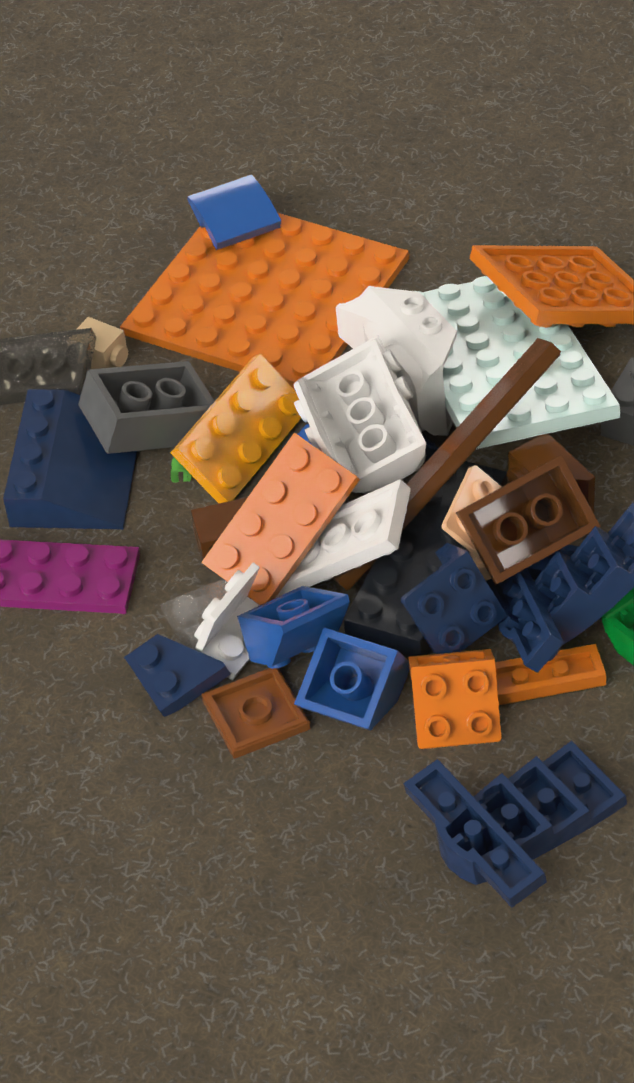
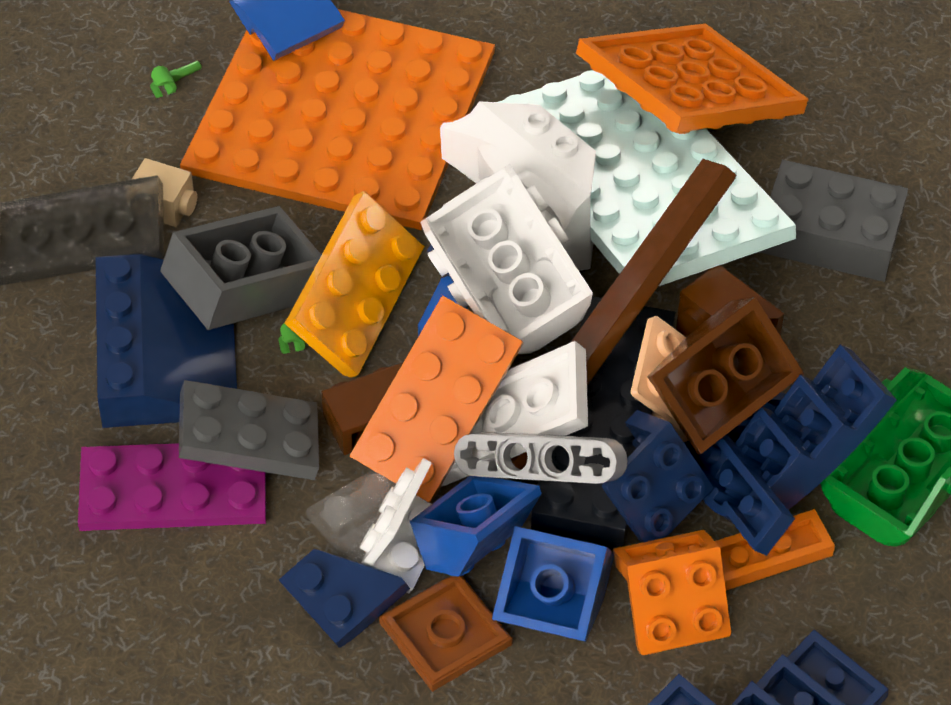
camera: 15 degrees left, 5 degrees up
none -> bright green hand [150,61,202,98]
none -> dark grey plate [179,380,319,480]
none -> light grey beam [454,432,628,484]

